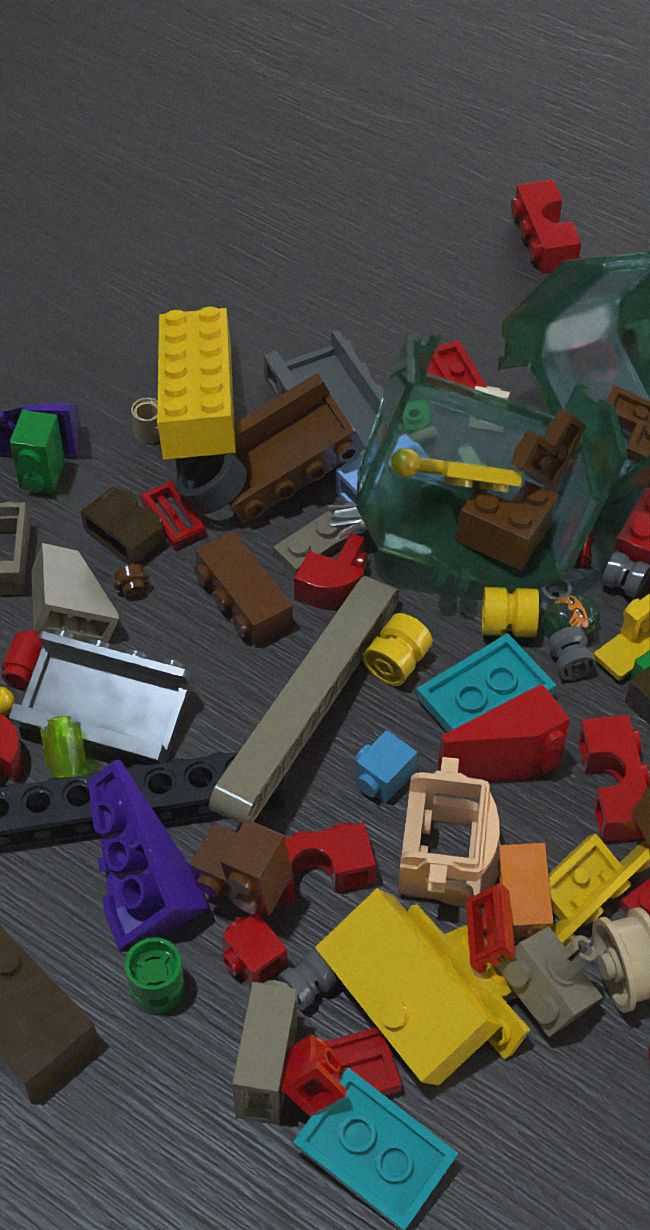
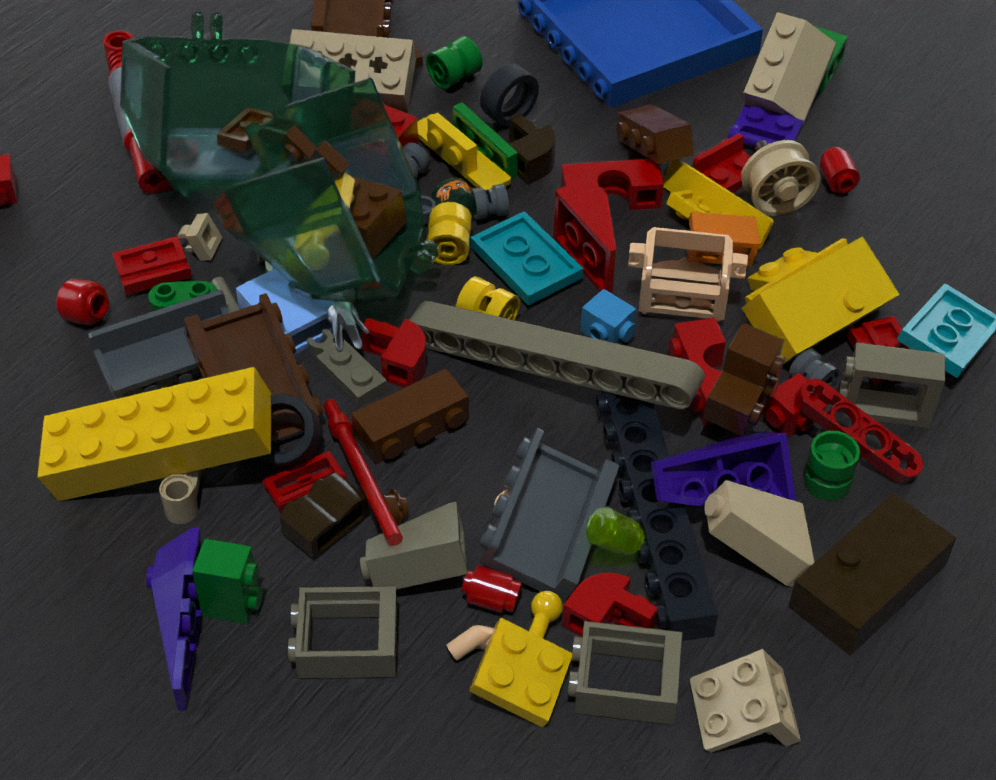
camera: 90 degrees left, 5 degrees down
red brick [281,1034,346,1116] -> none
red tile [466,883,515,974] -> none
dark tan brick [496,926,603,1037] -> none
none -> red head [56,278,109,326]
none -> red bar [323,399,403,546]
none -> tan slope [705,480,815,587]
none -> red beam [795,378,923,484]

